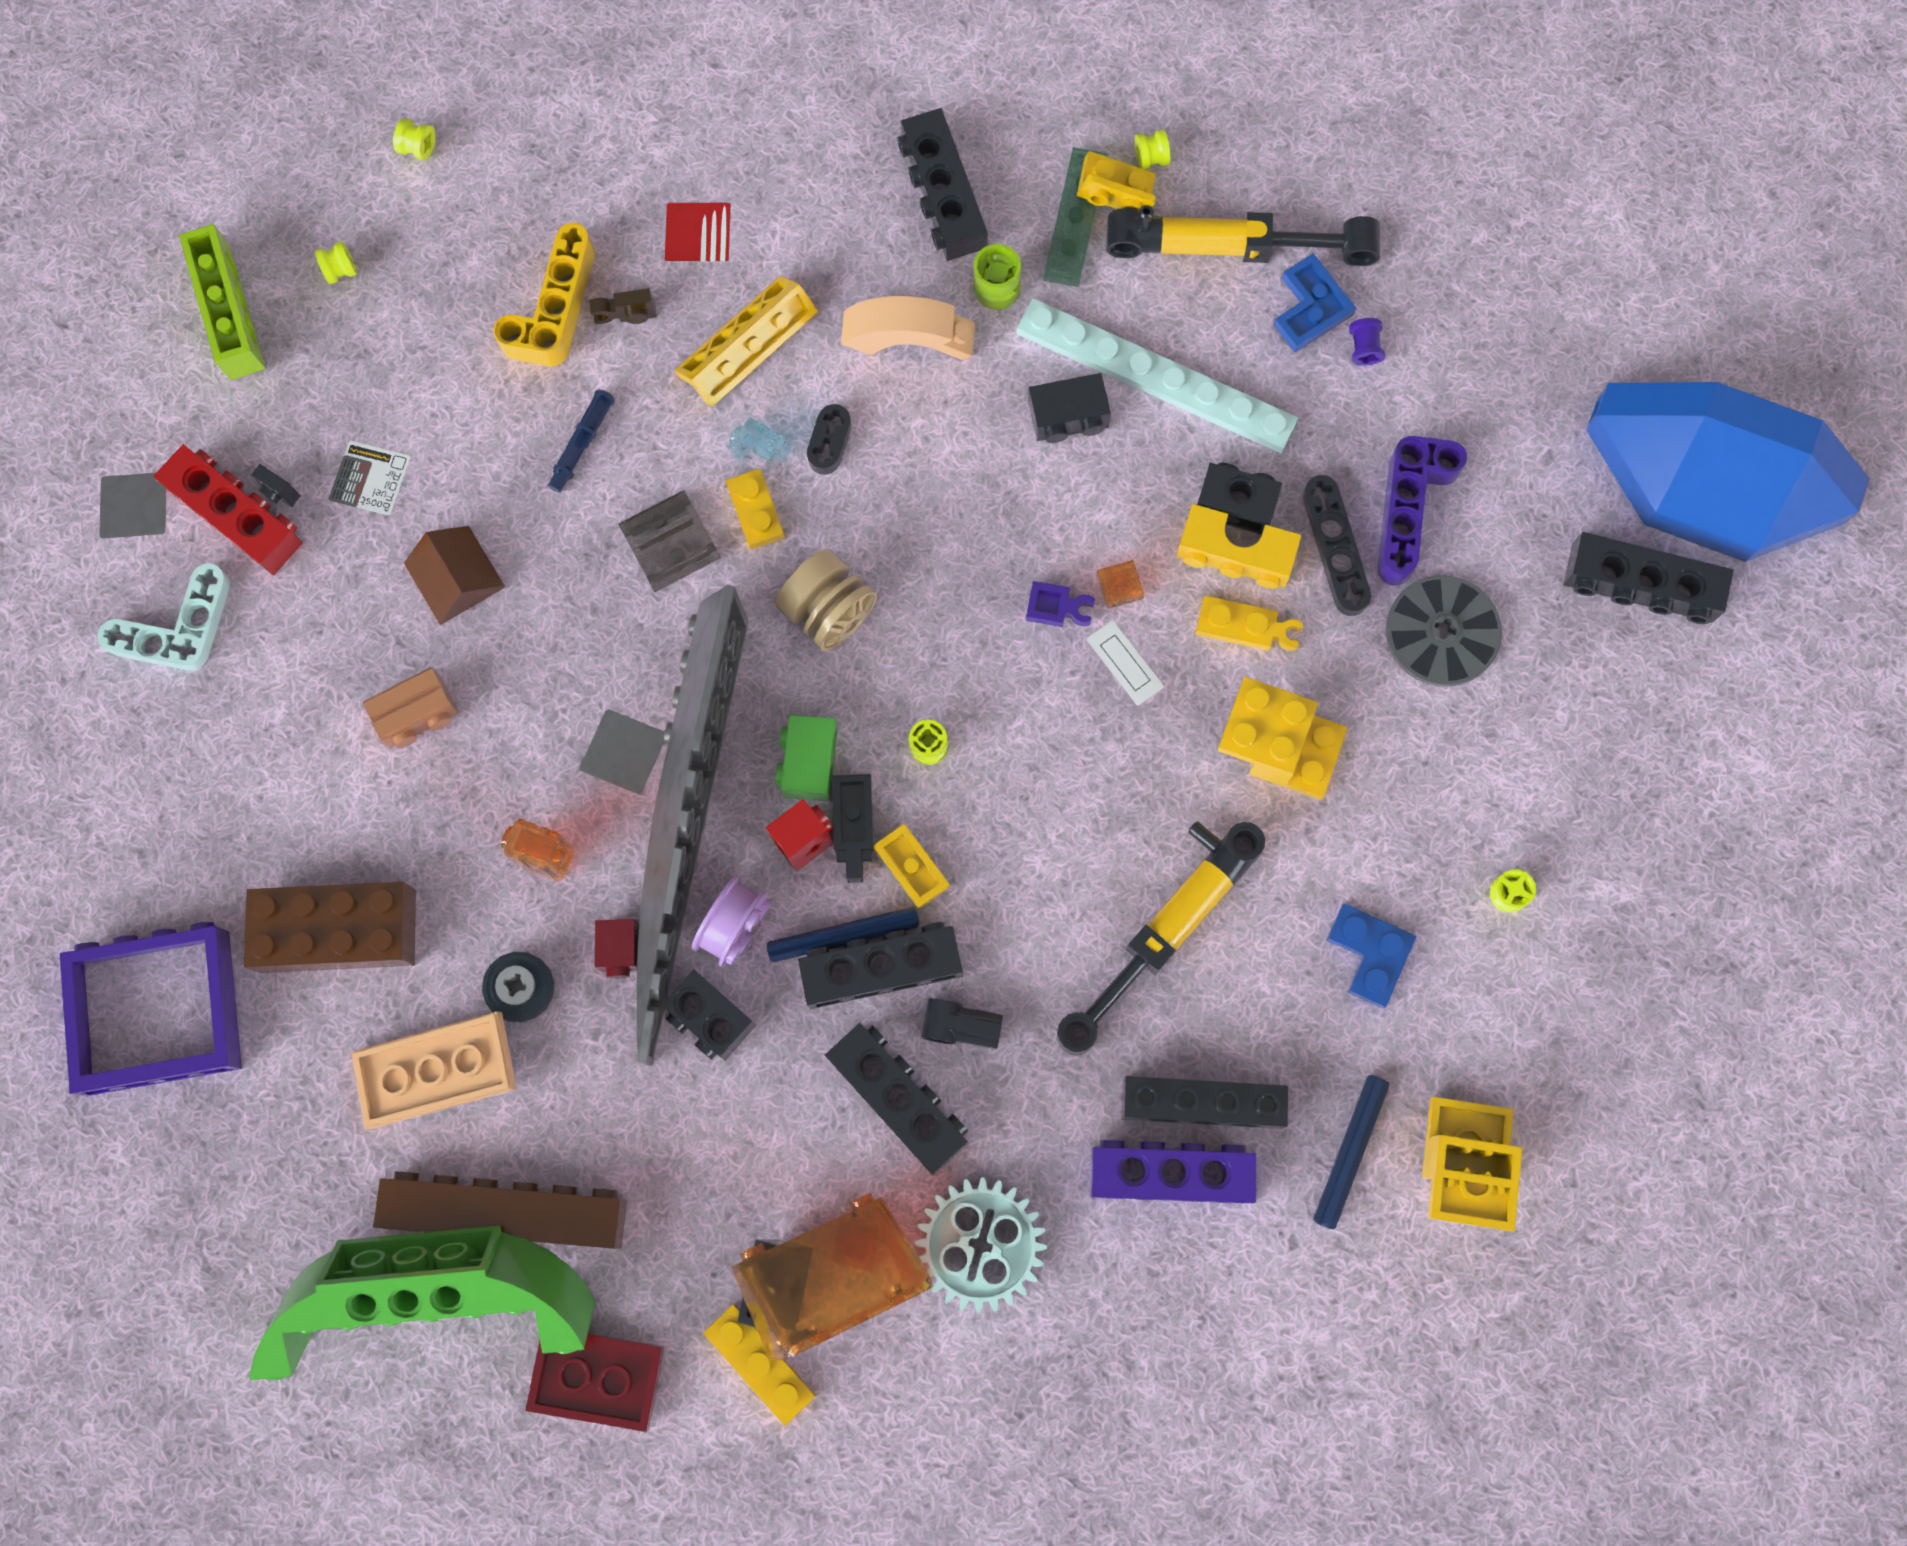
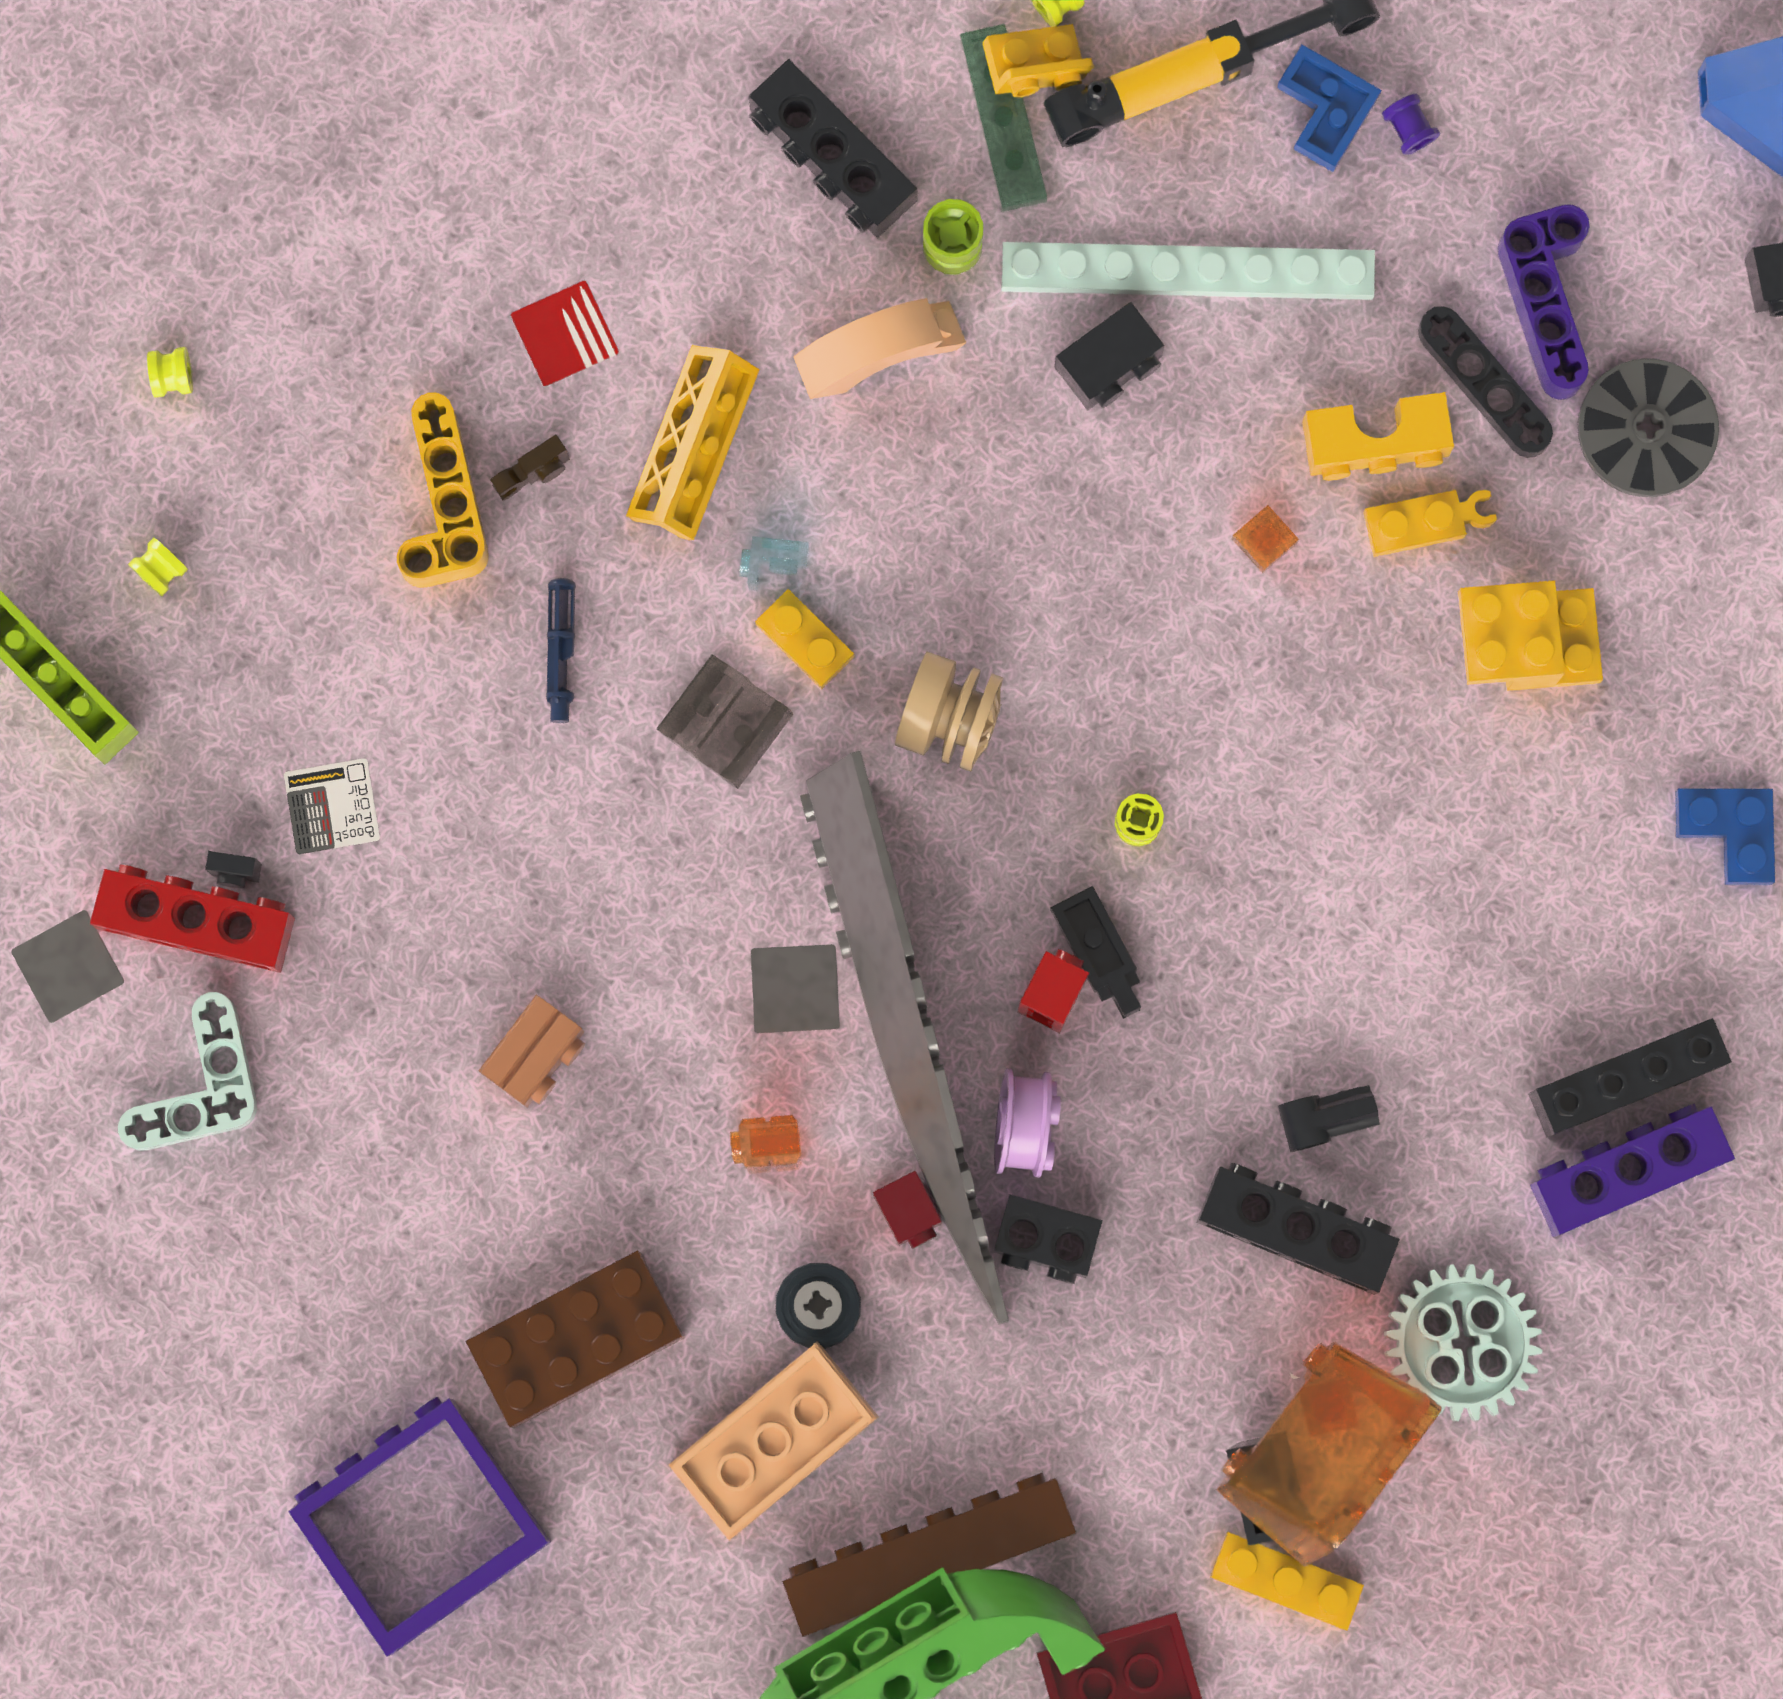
camera: 30 degrees left, 5 degrees up
reddish brown slope [404,526,505,625] -> none
dark blue axle [767,907,920,962] -> none
bright green brick [775,715,838,802] -> none
black brick [798,922,964,1010] -> none
black beam [807,404,852,475] -> none
yellow plate [873,824,950,910] -> none
dark purple plate [1026,581,1095,627] -> none
black piece [1056,821,1265,1056] -> none
white sticker [1086,620,1164,706] -> none
black brick [1197,462,1283,535] -> none

